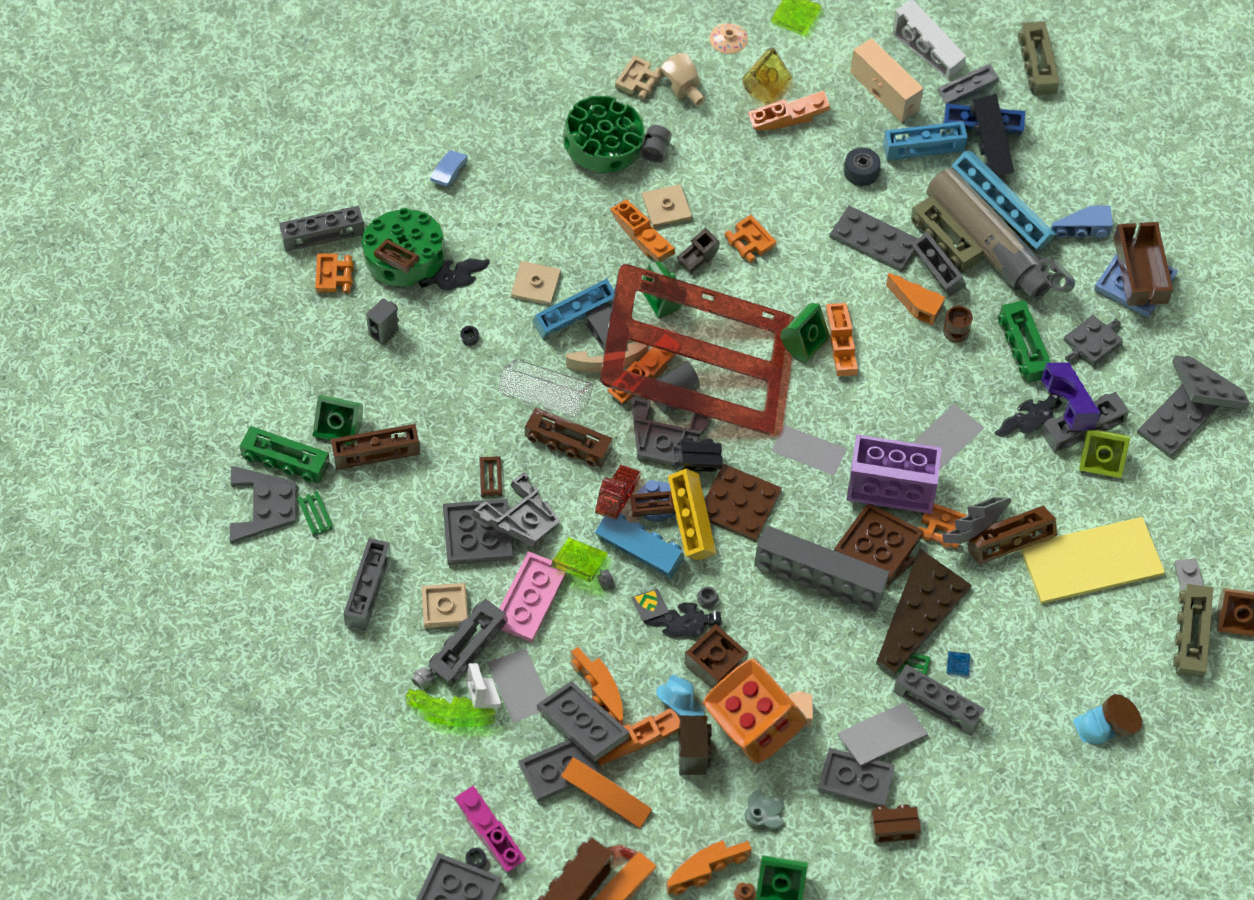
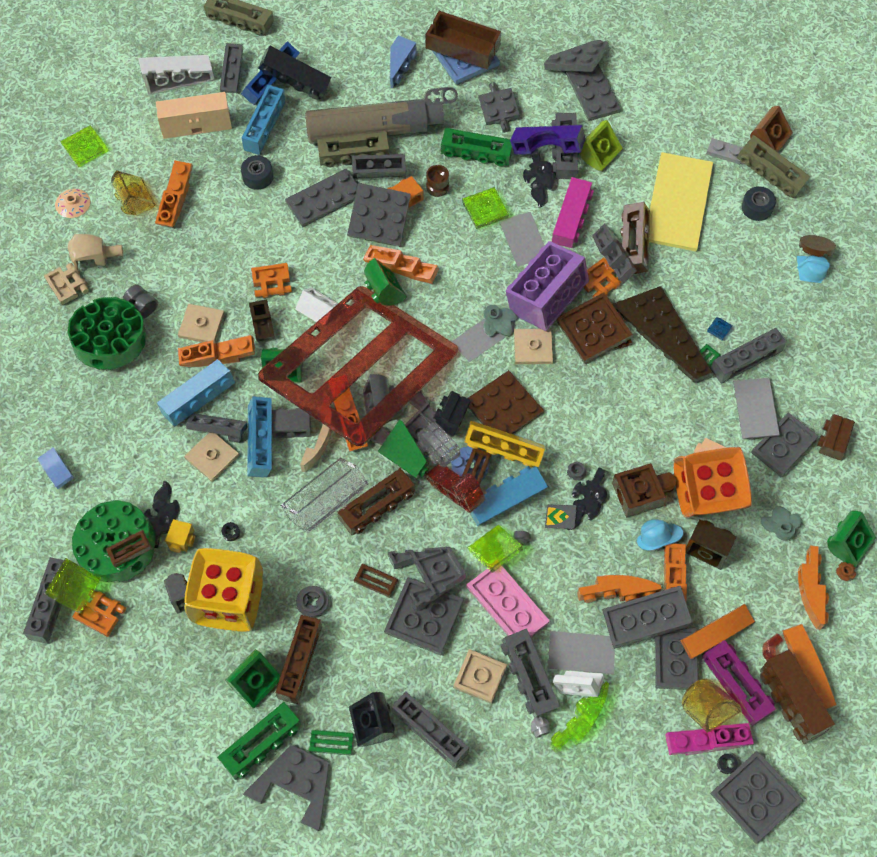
camera: 60 degrees left, 5 degrees up
dark grey brick [754,525,890,612] -> none
medium azure brick [952,151,1057,249] -> none
none -> clear neon green plate [44,558,101,614]
none -> brick [157,359,235,427]
none -> yellow brick [165,519,195,553]
none -> yellow piece [184,548,263,632]
none -> dark grey hinge [186,413,248,443]
none -> white panel [296,288,341,326]
none -> dark grey gear [296,586,329,618]
none -> dark grey plate [347,183,411,247]
none -> black brick [349,692,395,747]
none -> green slope [377,419,429,479]
none -> clear brick [417,422,460,468]
none -> clear neon green plate [462,187,509,229]
none -> sand green plate [483,305,517,337]
none -> tan plate [514,329,553,364]
none -> dark pink brick [552,177,594,248]
none -> clear yellow brick [682,679,742,733]
none -> magenta brick [702,640,776,727]
none -> black wheel [741,186,776,221]

